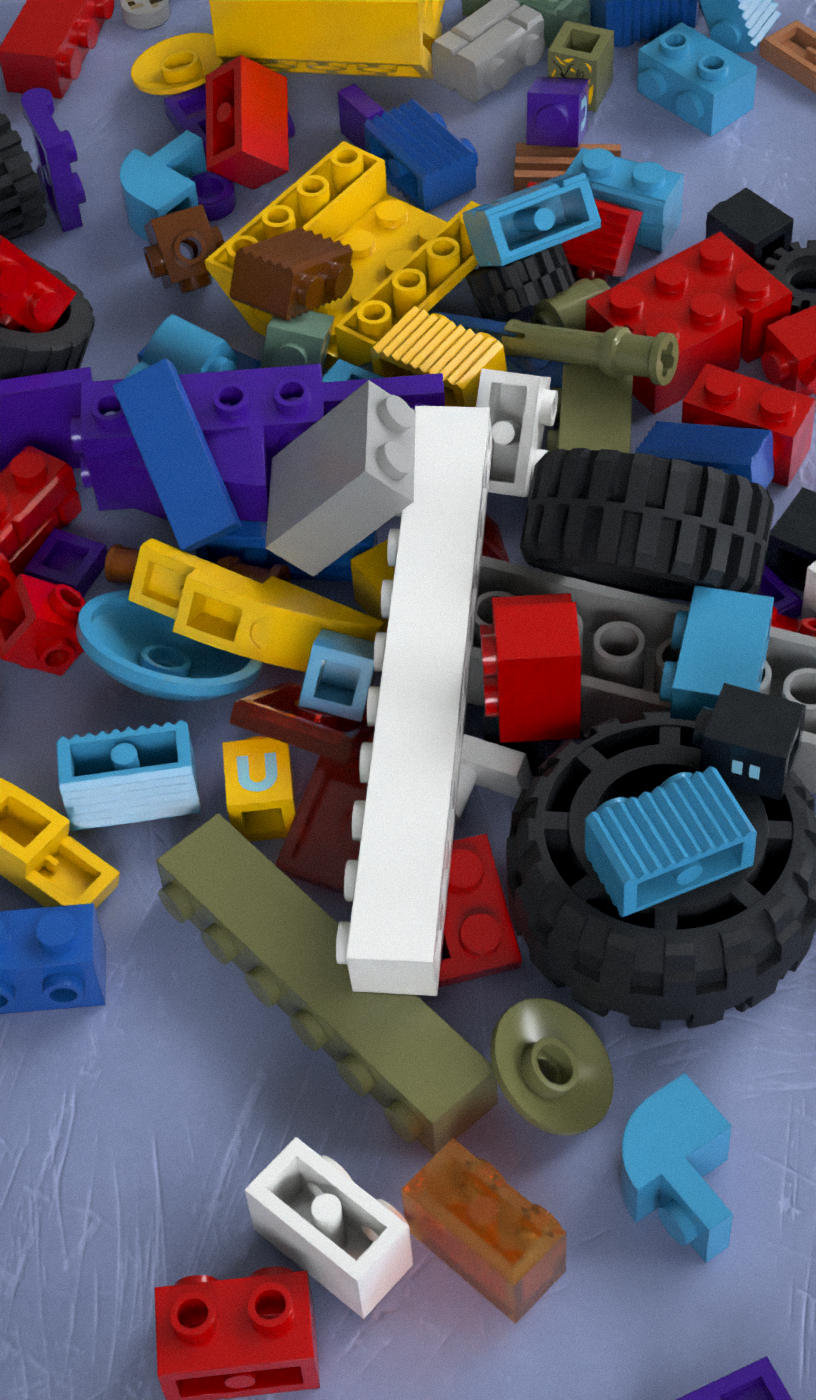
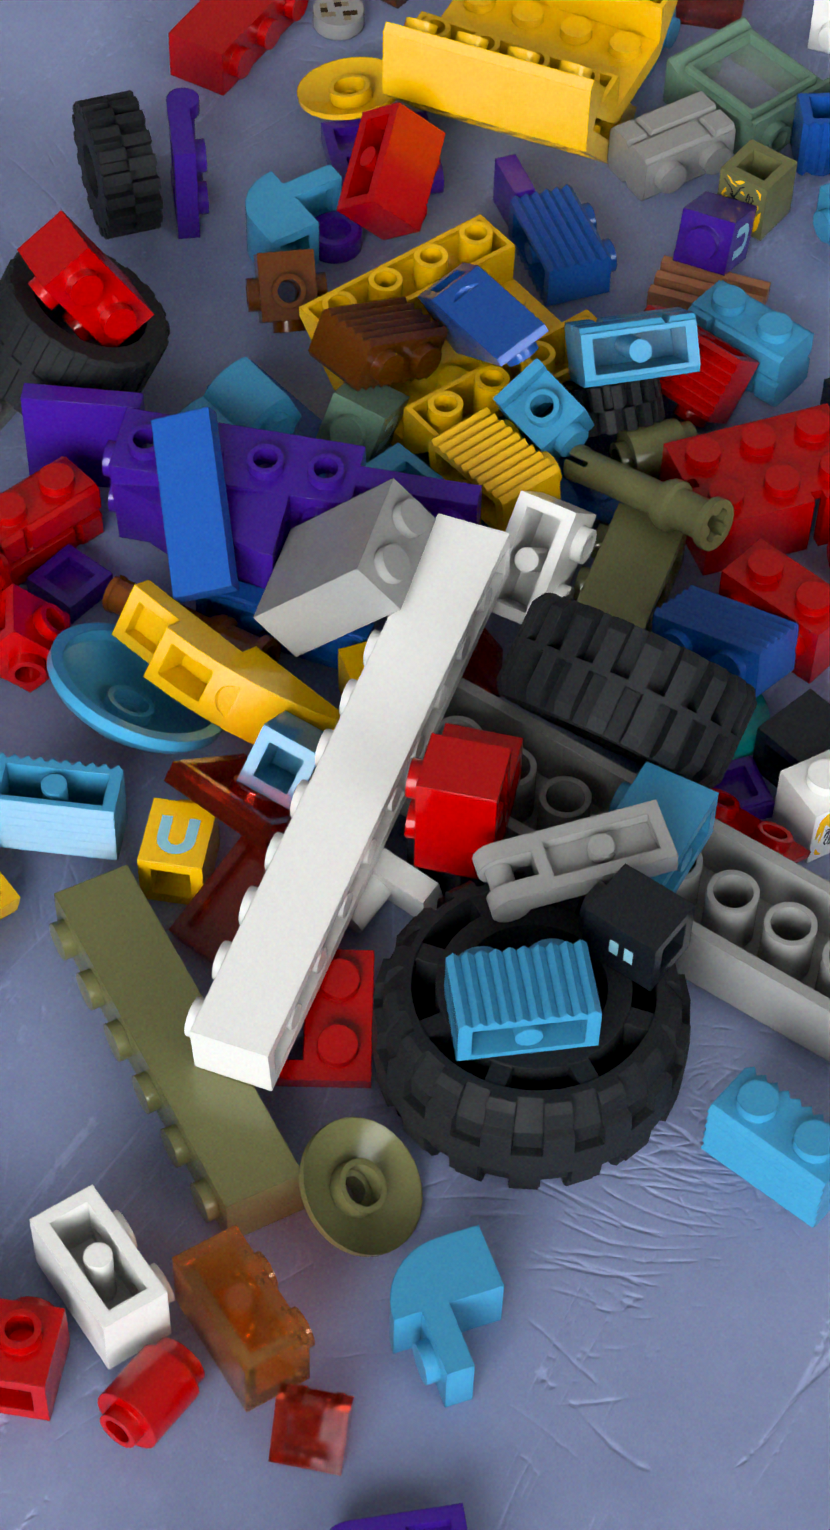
camera: 10 degrees right, 0 degrees up
none -> red brick [98,1337,205,1449]
none -> clear red tile [268,1383,354,1476]
none -> blue slope [418,262,549,367]
none -> light grey plate [472,800,679,922]
none -> dark azure brick [493,358,595,461]

